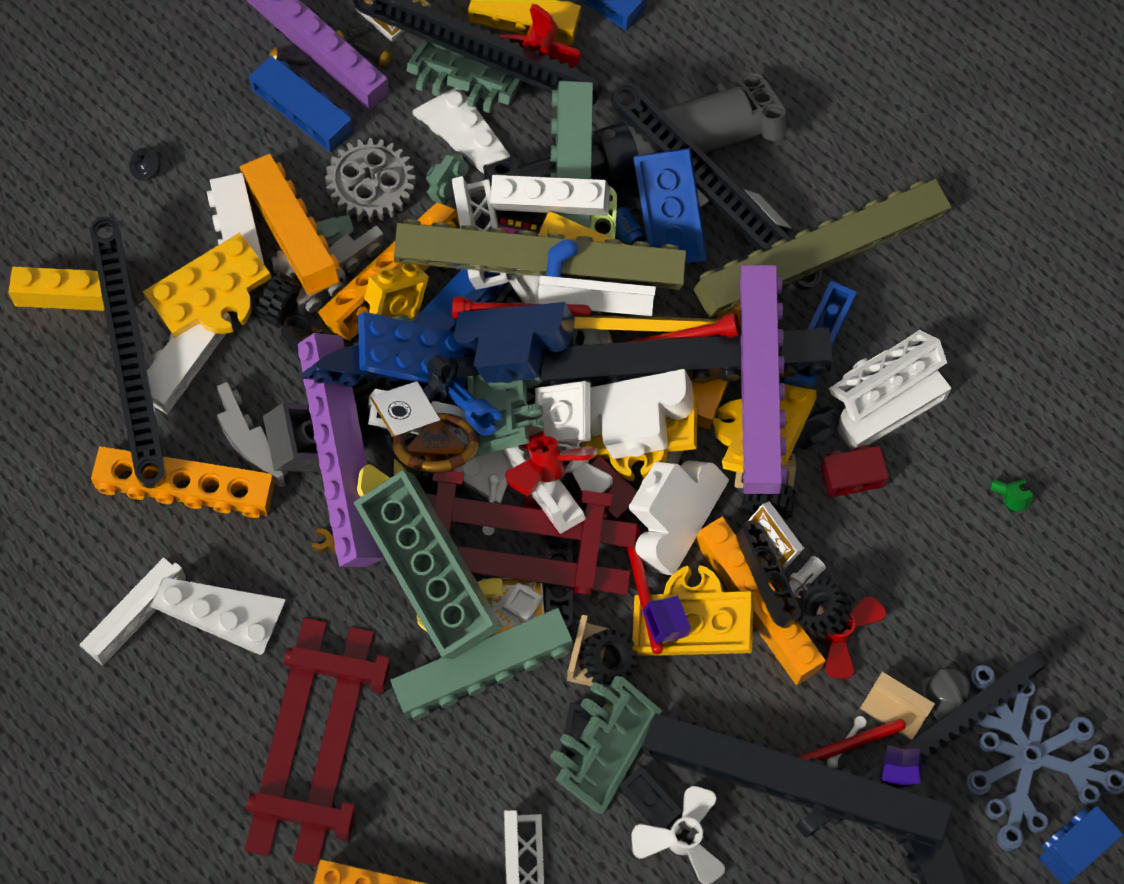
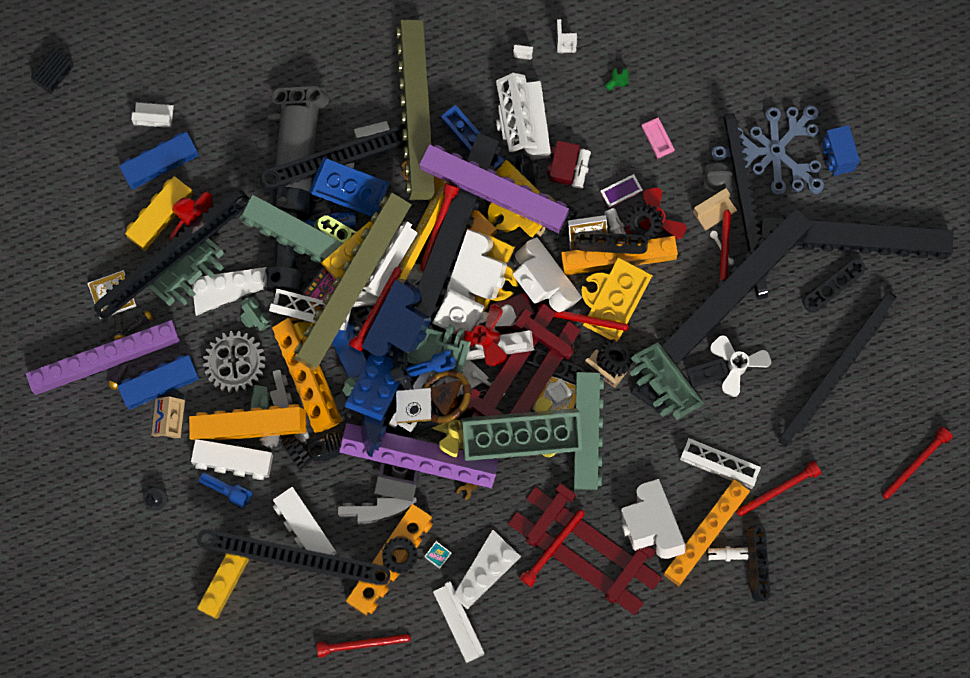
camera: 60 degrees left, 10 degrees up
yellow plate [143,232,271,338] -> none
yellow plate [364,264,429,321] -> none
white brick [490,175,610,216] -> none
blue arm [546,239,579,277] -> none
dark purple piece [642,595,691,643] -> none
dark purple piece [881,746,922,785] -> none
none -> tan panel [151,397,185,438]
none -> blue piece [199,473,252,509]
none -> red piece [316,634,411,658]
none -> black tyre [382,537,418,574]
none -> tile [424,541,452,569]
none -> white tile [513,45,533,60]
none -> red piece [519,509,585,588]
none -> white panel [556,19,577,53]
none -> white pin [571,149,591,189]
none -> dark purple tile [600,174,643,208]
none -> white brick [621,479,685,559]
none -> bright pink tile [641,117,675,159]

